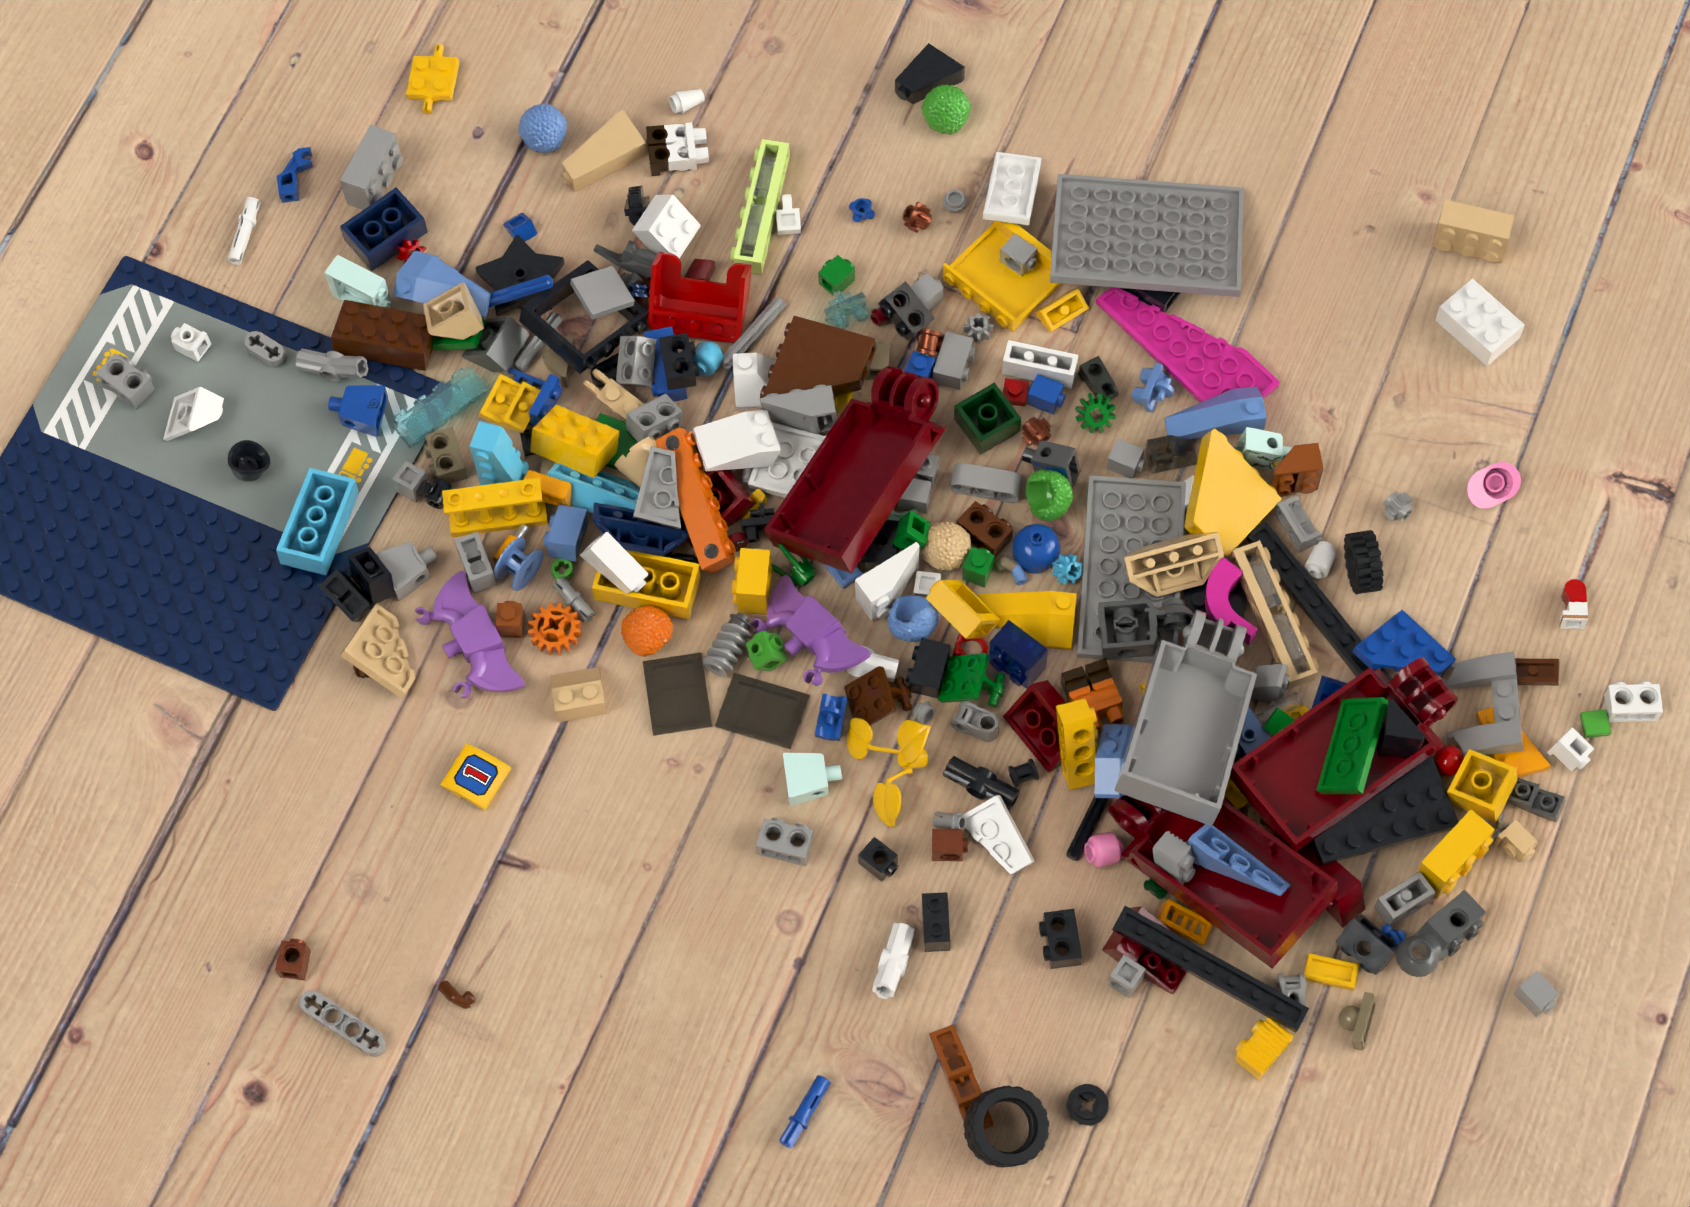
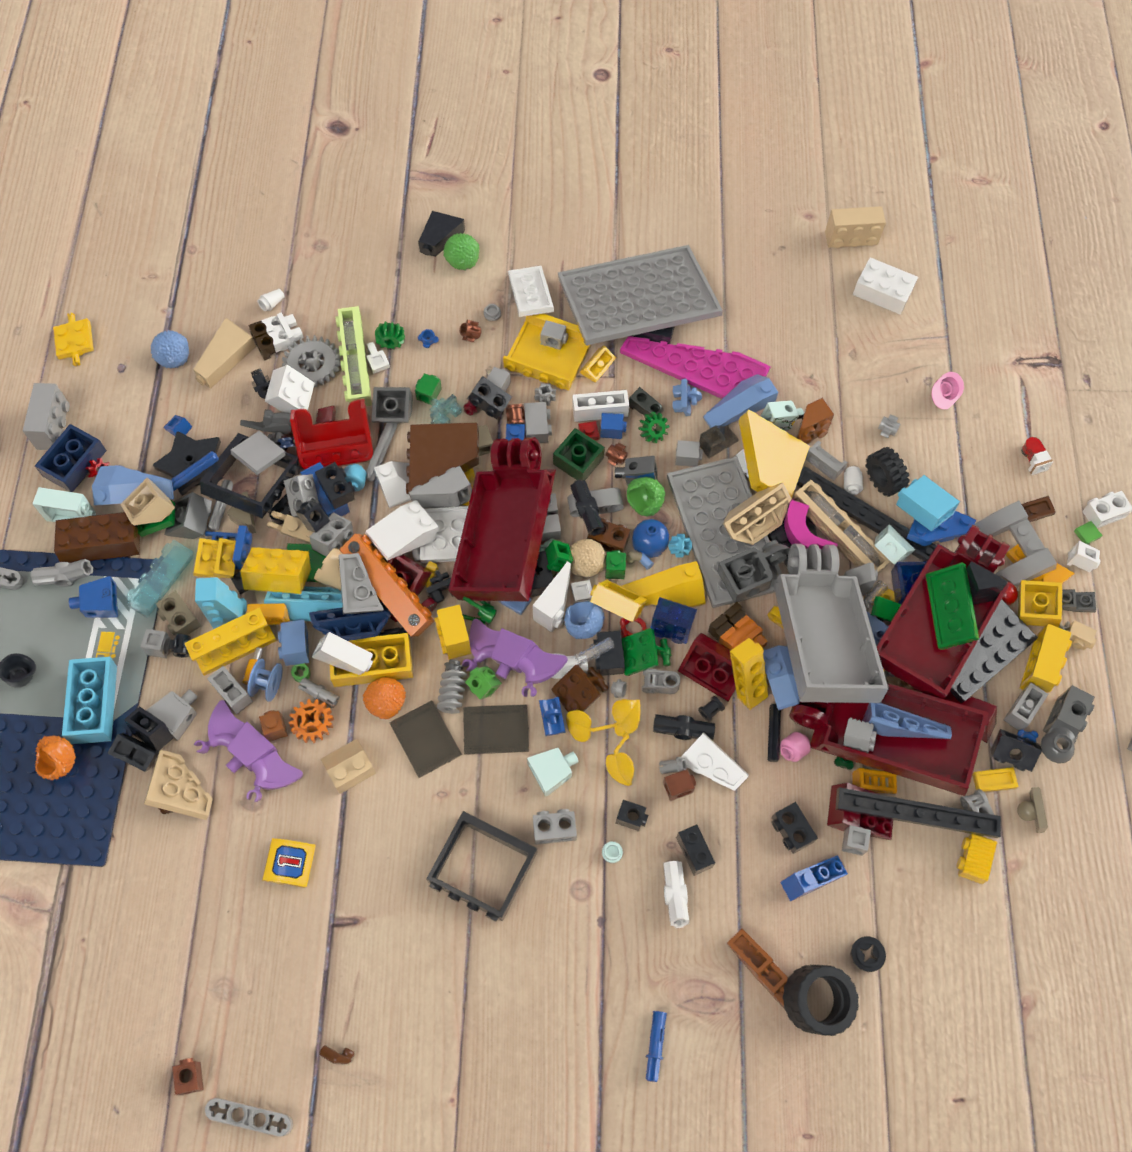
camera: 25 degrees left, 0 degrees up
none -> orange hair [35,735,76,780]
none -> light grey gear [282,335,341,387]
none -> black brick [296,501,330,533]
none -> dark grey slope [371,387,413,423]
none -> green gear [375,321,405,350]
none -> black window [426,811,538,922]
none -> black piece [570,479,604,536]
none -> clear pin [574,637,615,666]
none -> light aqua plate [602,842,623,863]
none -> blue slope [780,855,848,902]
none -> light aqua torso [874,524,915,564]
none -> medium azure brick [896,475,960,532]

